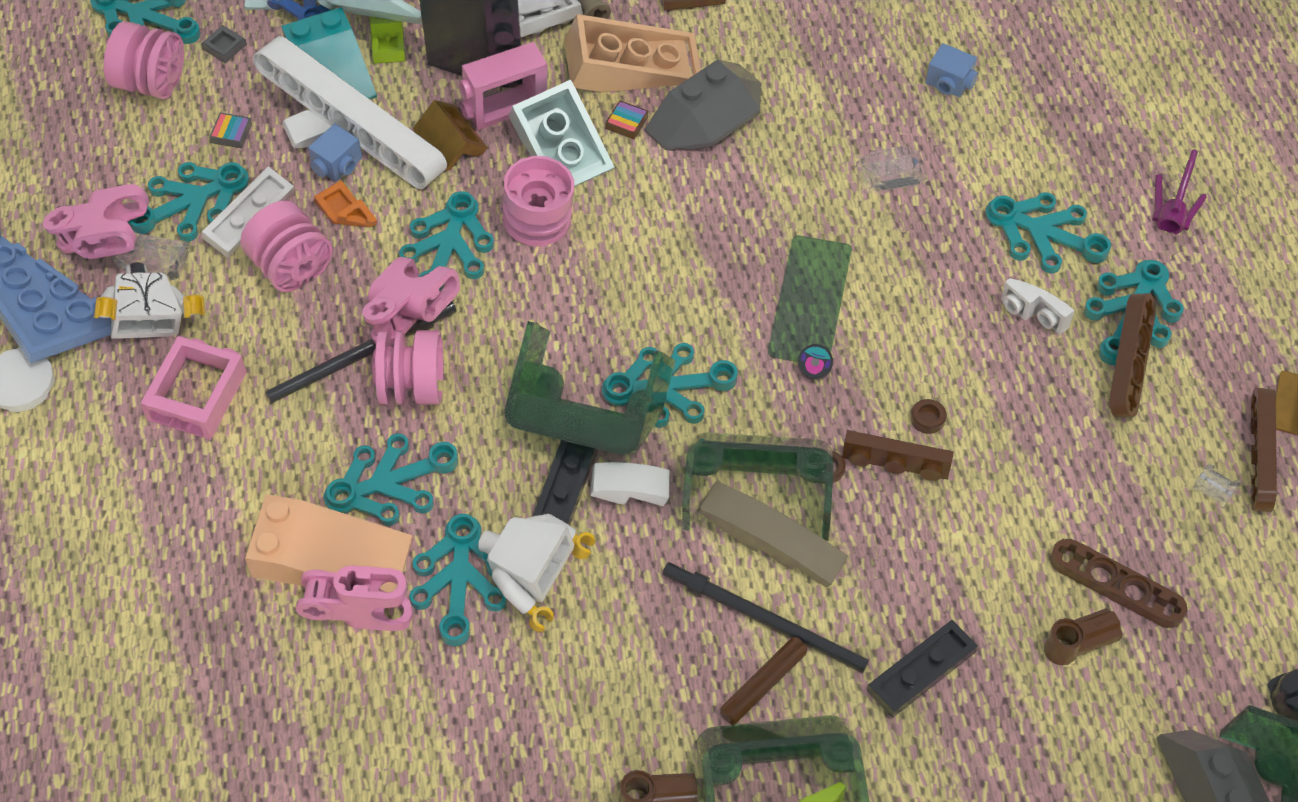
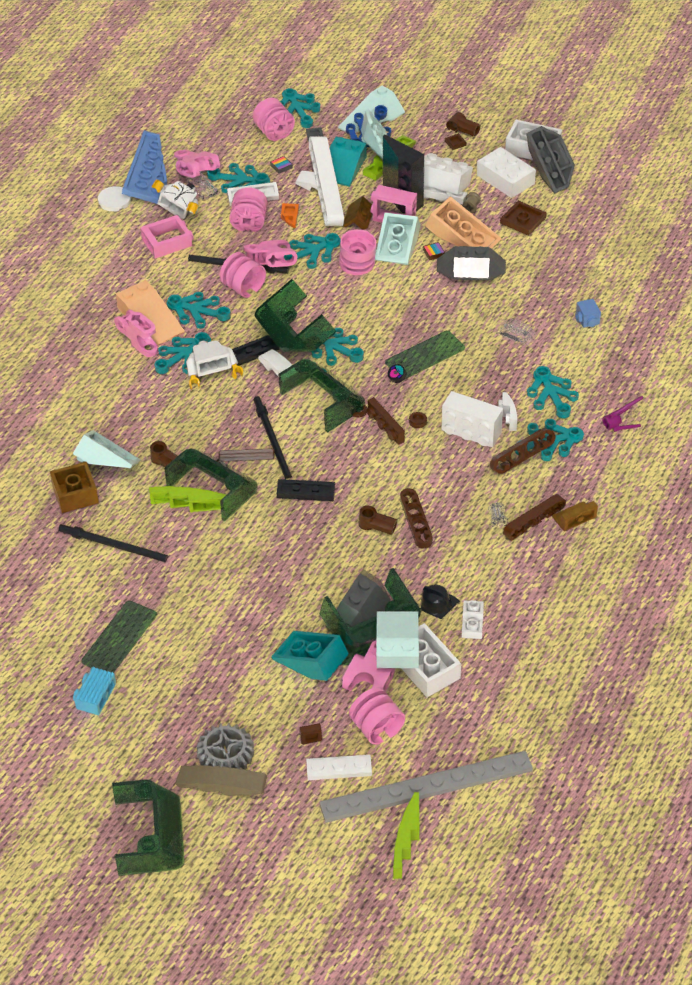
camera: 45 degrees right, 10 degrees down
medium blue brick [308,123,362,182] -> none
dark tan slope [697,481,848,587] -> none
none -> white brick [442,391,503,448]

